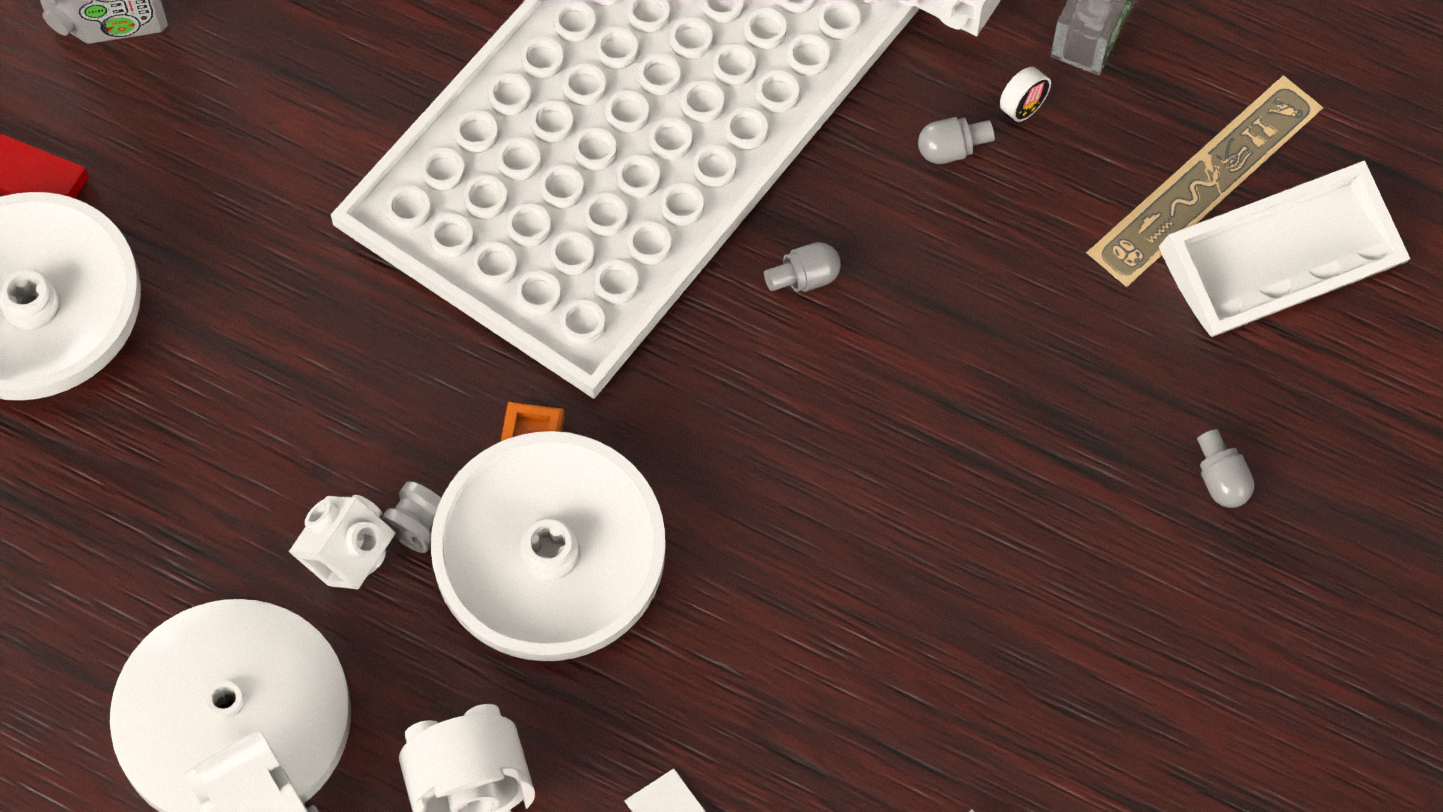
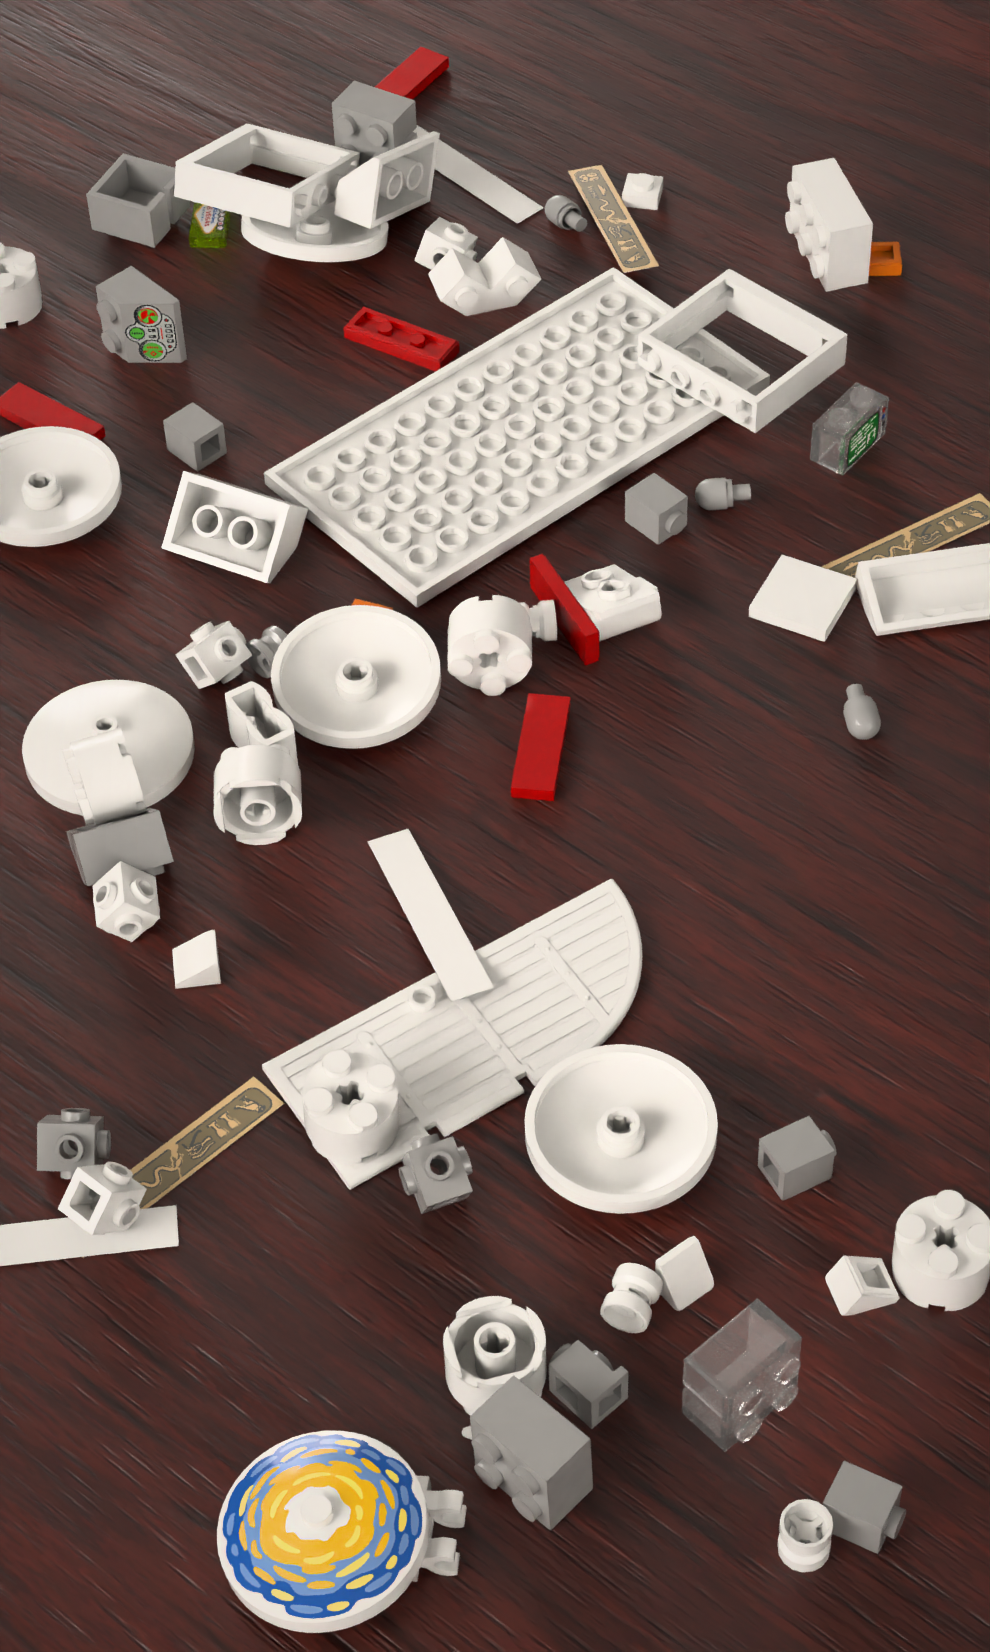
camera: 15 degrees right, 15 degrees down
light grey cylinder [764,242,841,292] -> none
white tile [1000,67,1051,122] -> none
none -> white slope [162,471,308,583]
none -> light grey brick [163,402,227,472]
none -> white brick [225,681,298,764]
none -> white brick [448,595,532,696]
none -> red tile [511,693,571,801]
none -> white wheel [520,600,557,641]
none -> red tile [530,554,599,666]
none -> white piece [565,564,662,642]
none -> light grey brick [625,473,688,545]
none -> white tile [749,555,857,642]

